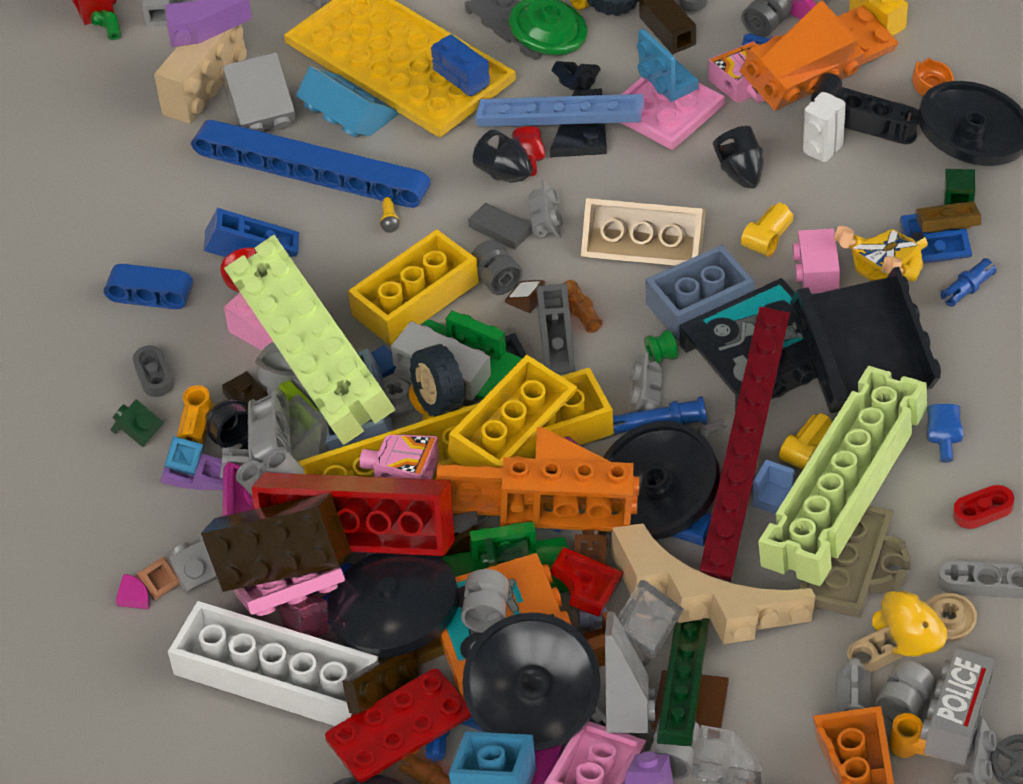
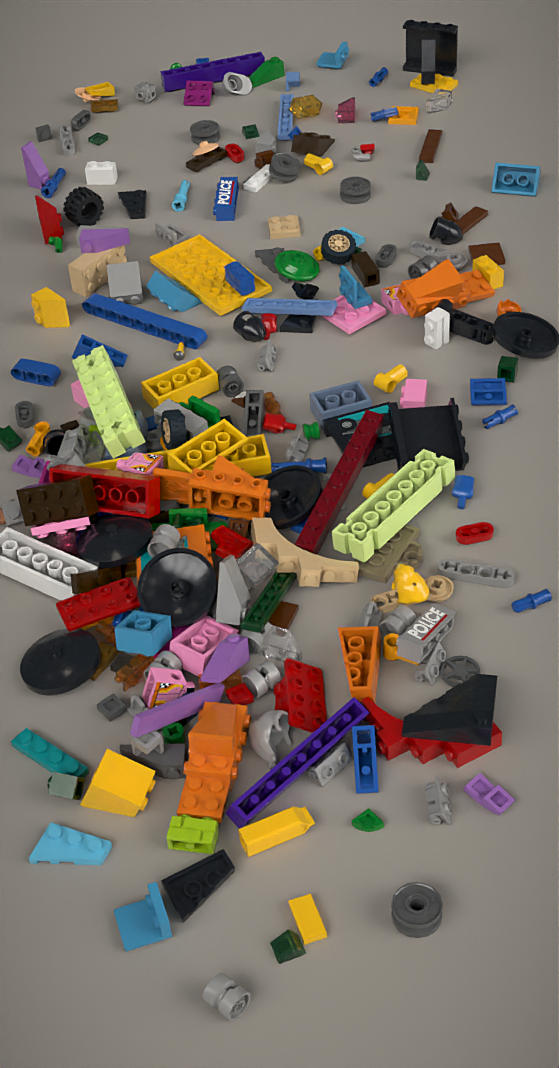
camera: 10 degrees right, 5 degrees down
dark azure tile [164,436,203,476] -> none
dark grey tile [468,202,532,249] -> none
tan slope [581,198,706,266] -> none
black helmet [712,126,764,189] -> none
medium blue panel [752,460,795,514] -> none
torso [834,226,928,282] -> none
pearl gold plate [916,201,981,233] -> none
none -> yellow slope [31,287,70,328]
none -> red piece [262,413,296,434]

